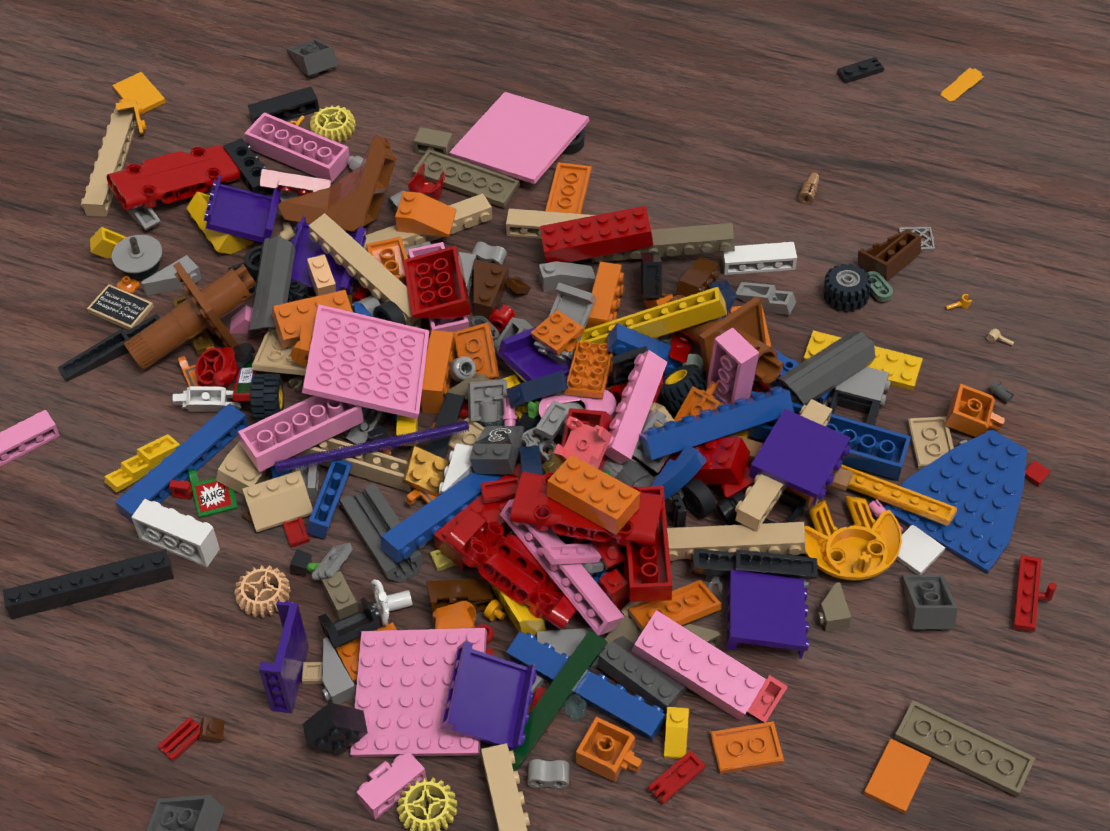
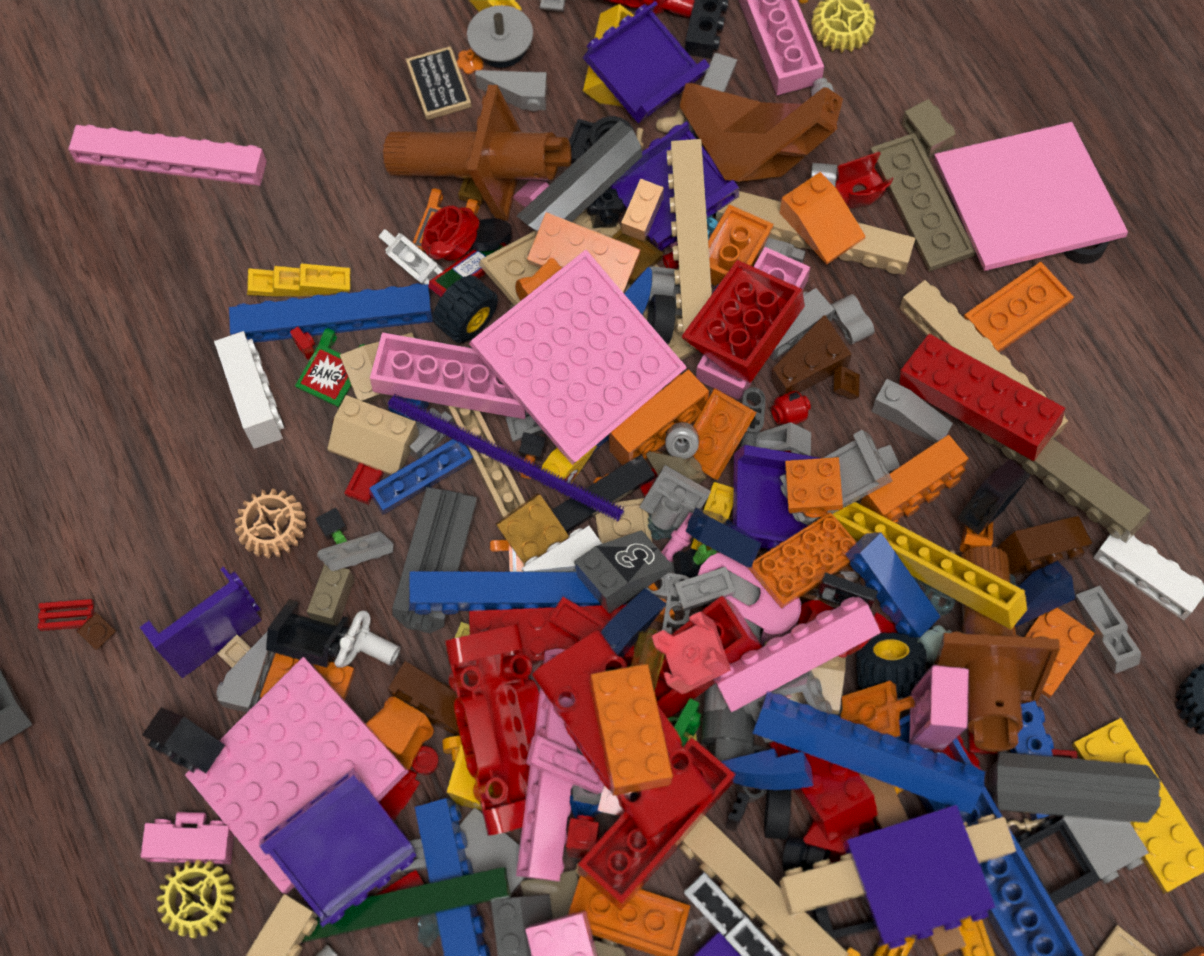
camera: 45 degrees right, 15 degrees up
black brick [3,549,174,620] -> none
black slope [58,313,160,382] -> none
bracket [260,169,331,195] -> none
red piece [669,333,692,363] -> none

